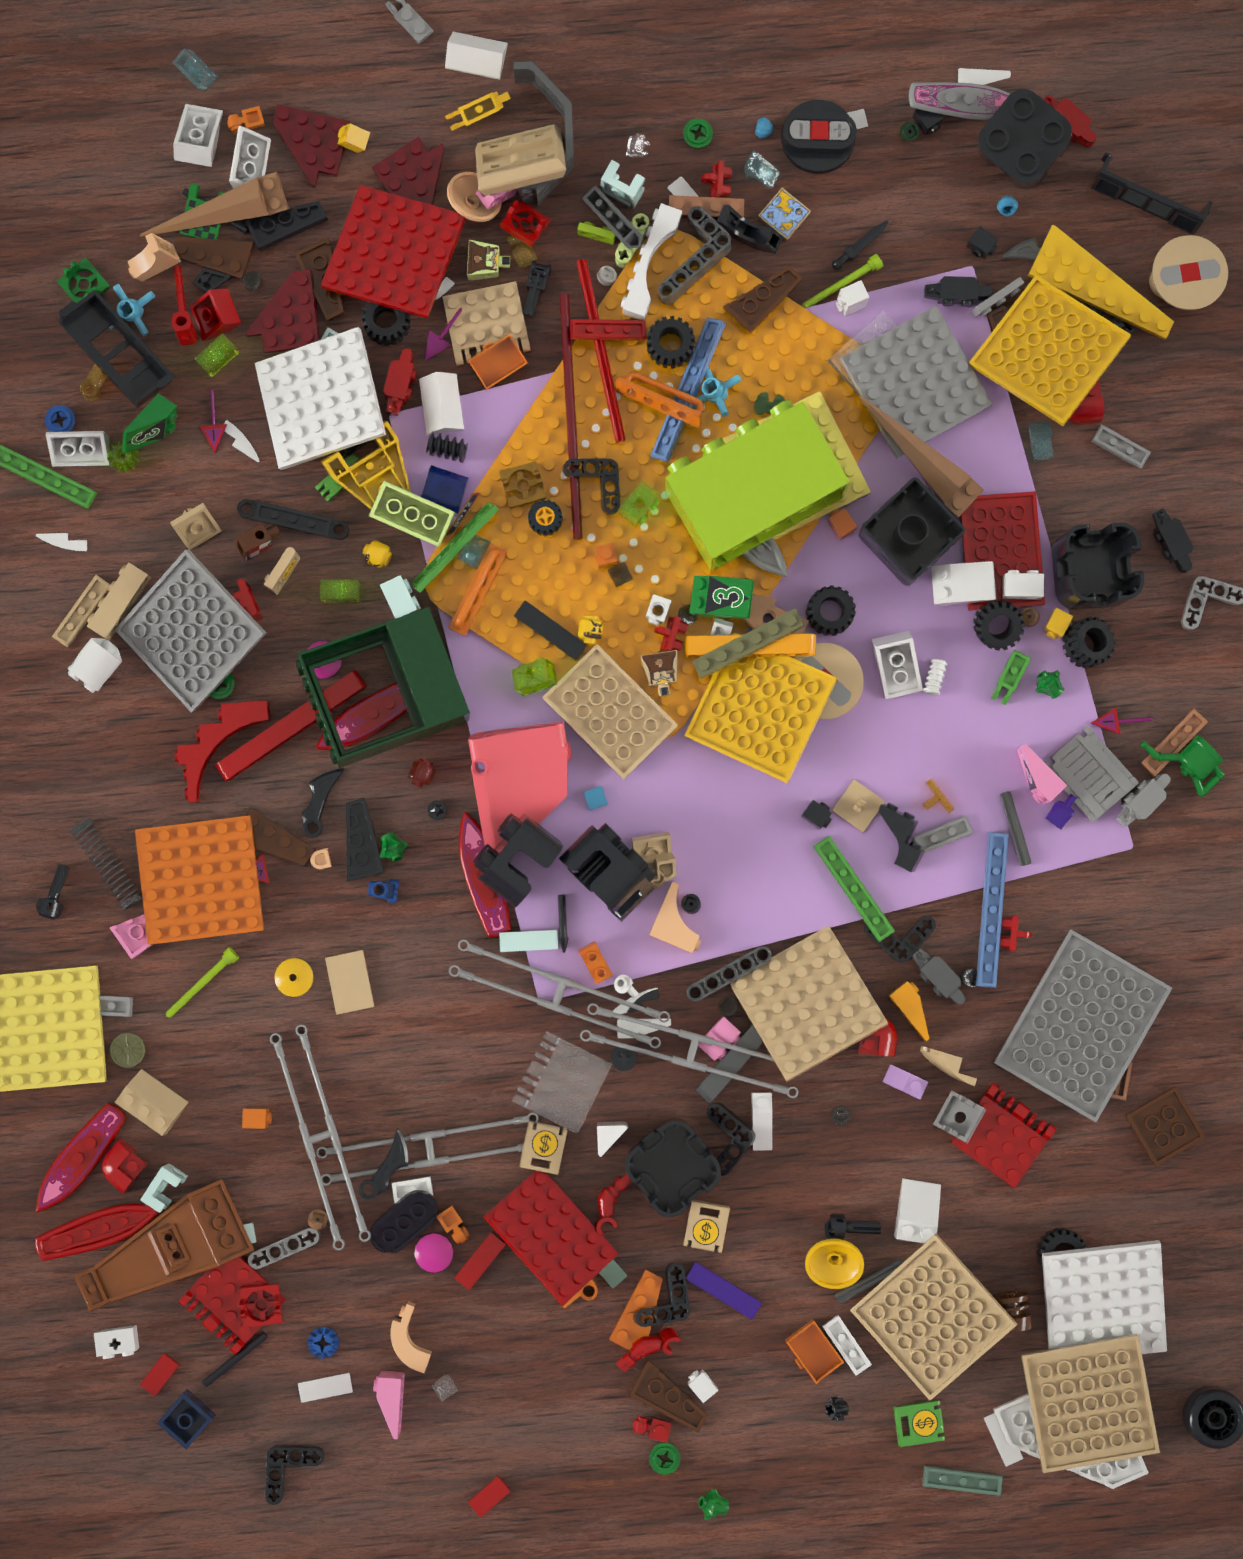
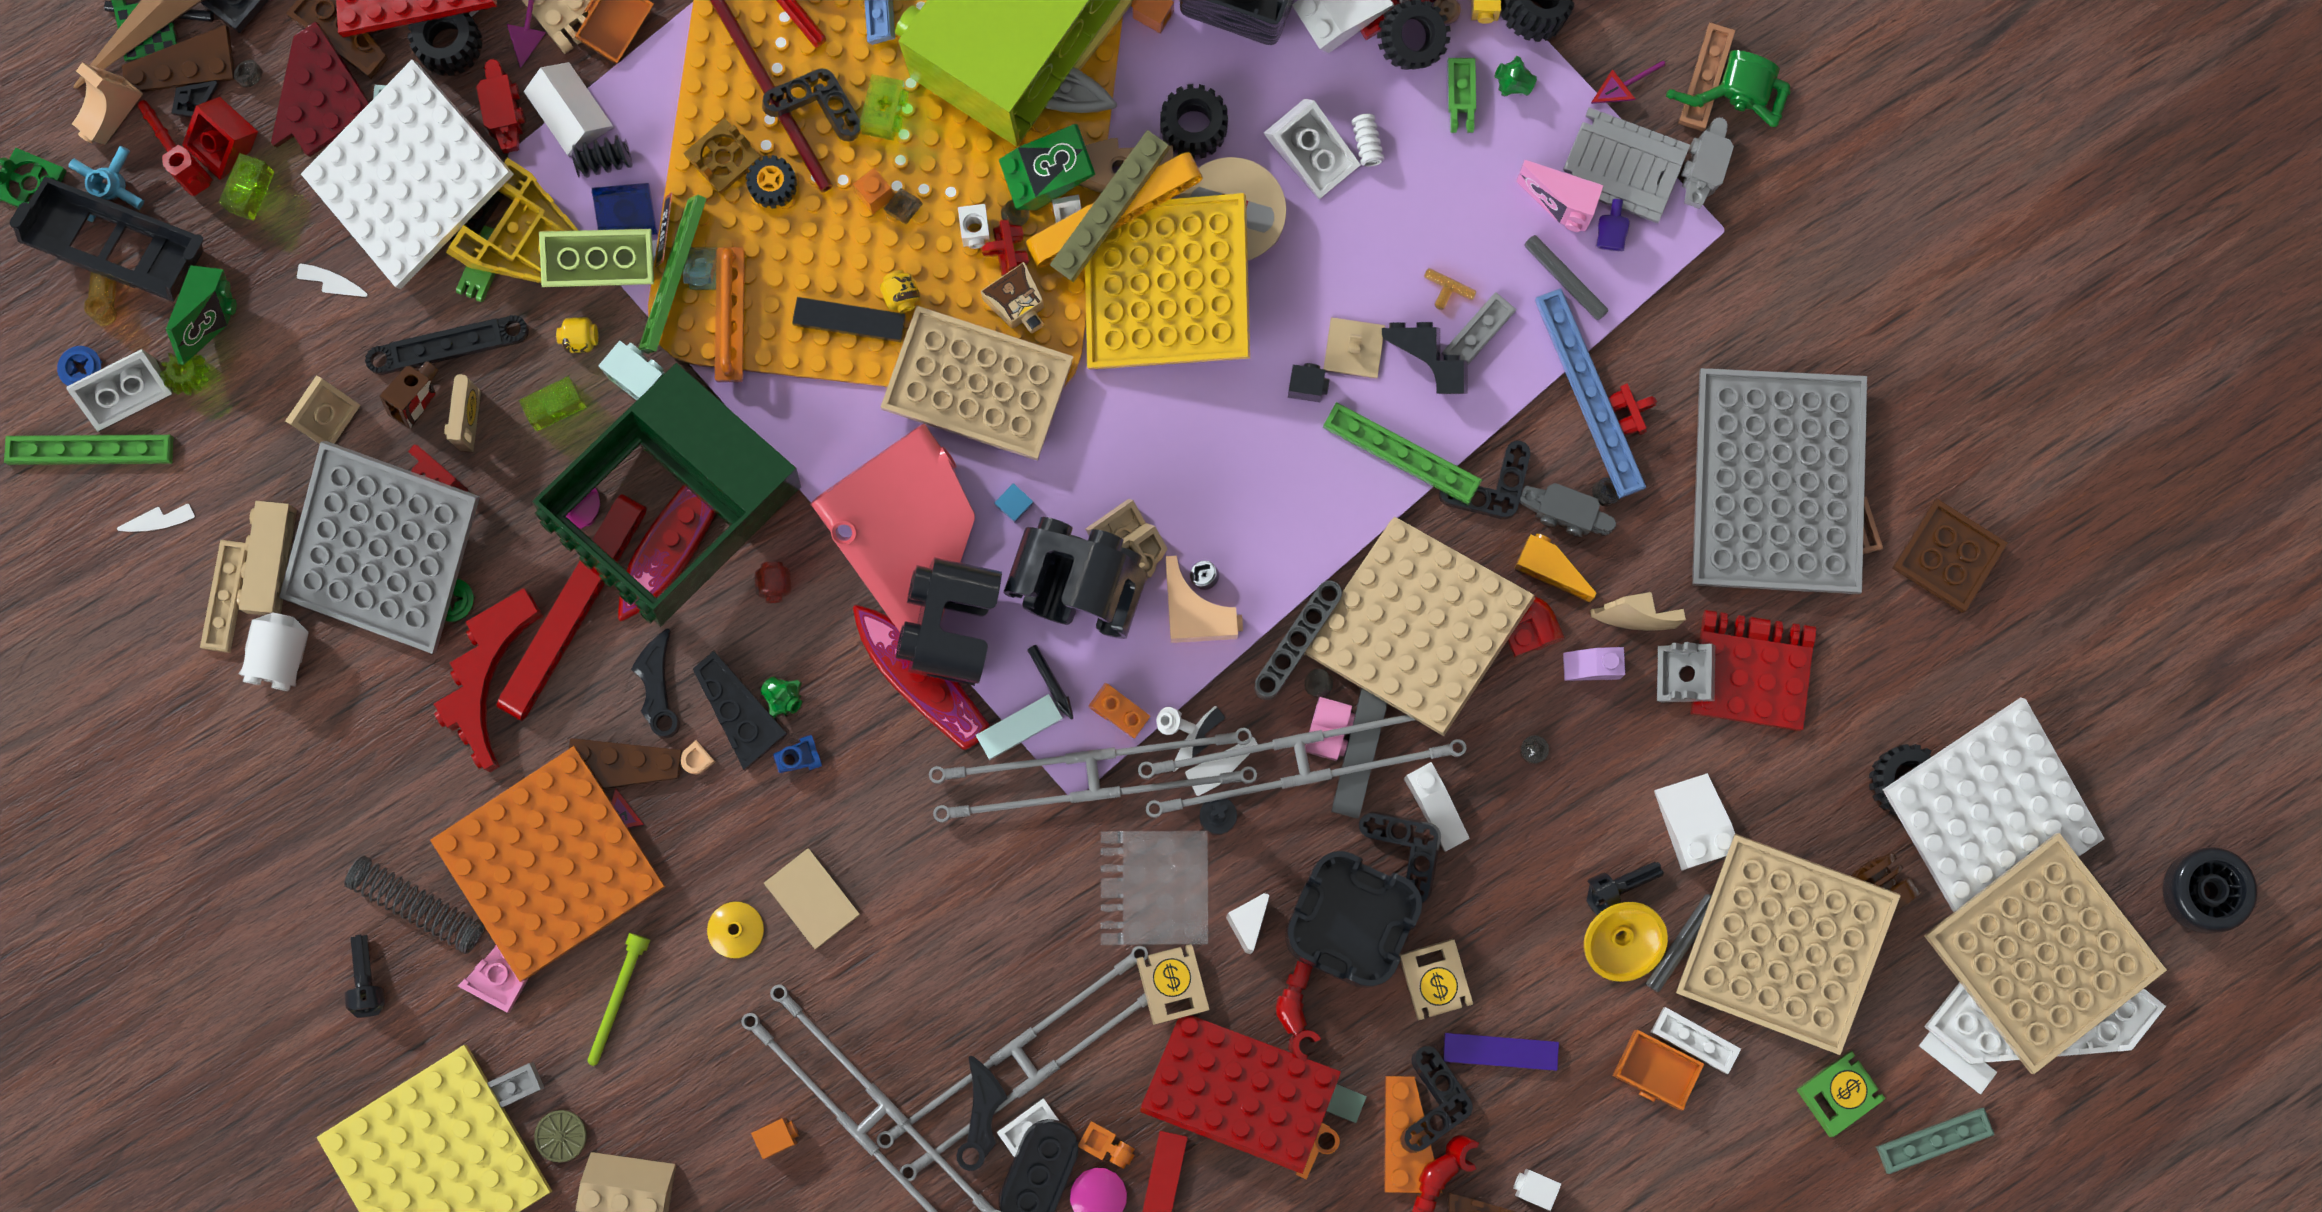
camera: 25 degrees left, 5 degrees down
piece [200,389,227,453] -> none
black tile [428,800,447,820] -> none
clear neon green brick [512,658,557,696] -> none
black gear [825,1396,849,1422] -> none

